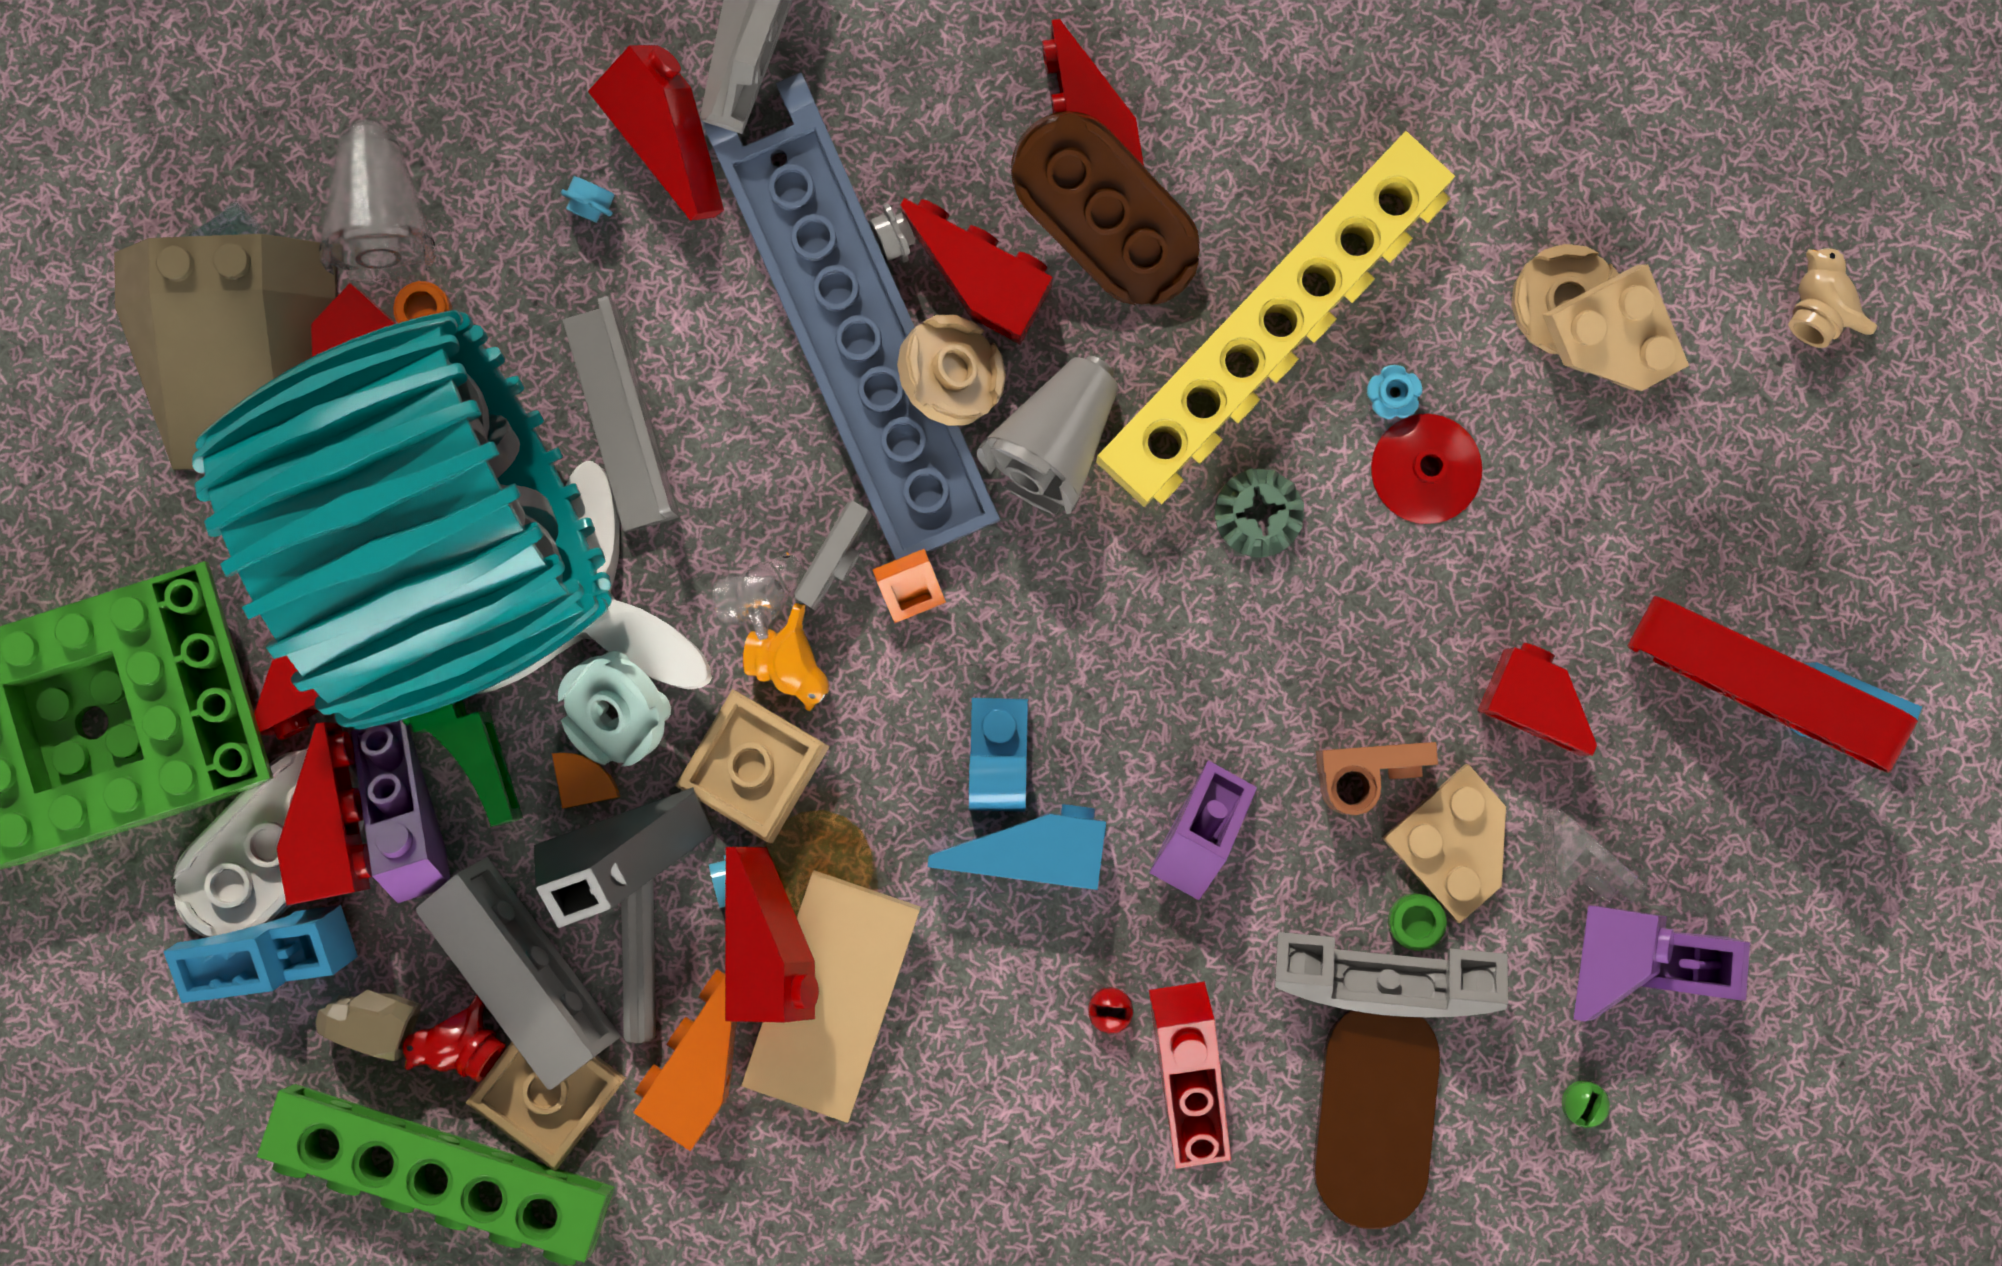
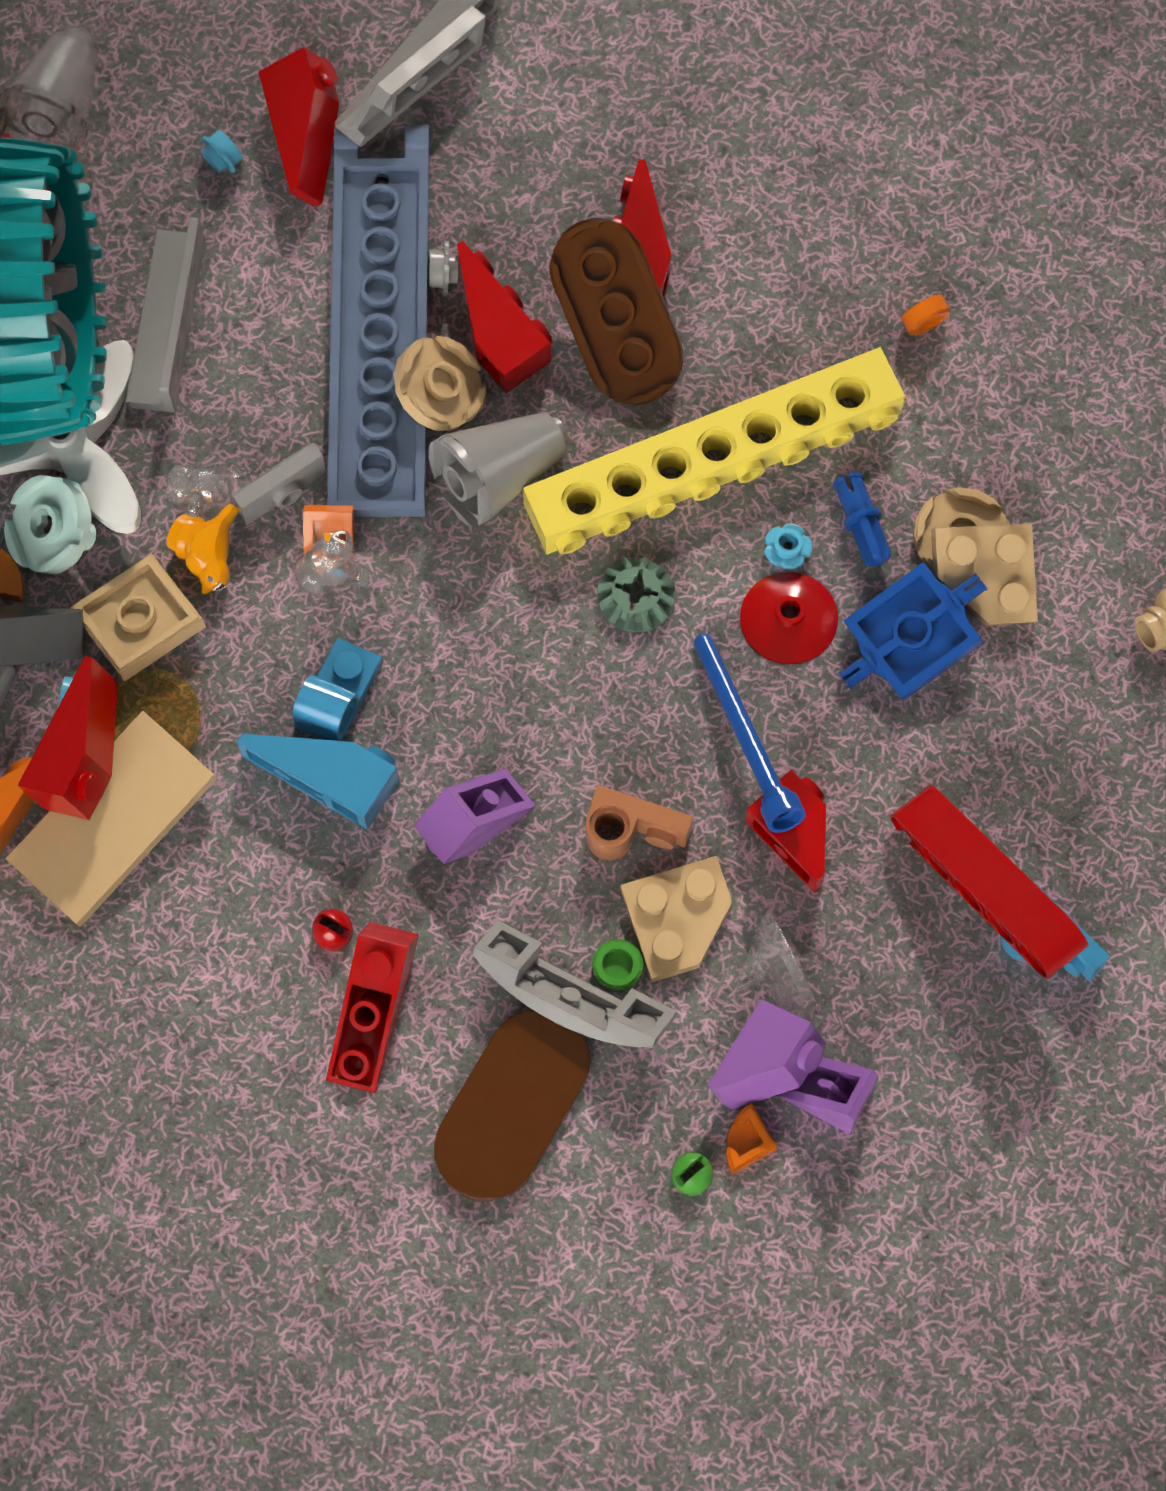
camera: 20 degrees right, 15 degrees down
none -> clear animal [296,529,376,595]
none -> blue piece [694,633,806,833]
none -> orange tile [725,1103,778,1175]
none -> blue axle [833,472,892,567]
none -> blue plate [839,562,988,702]
none -> orange tile [901,294,951,336]

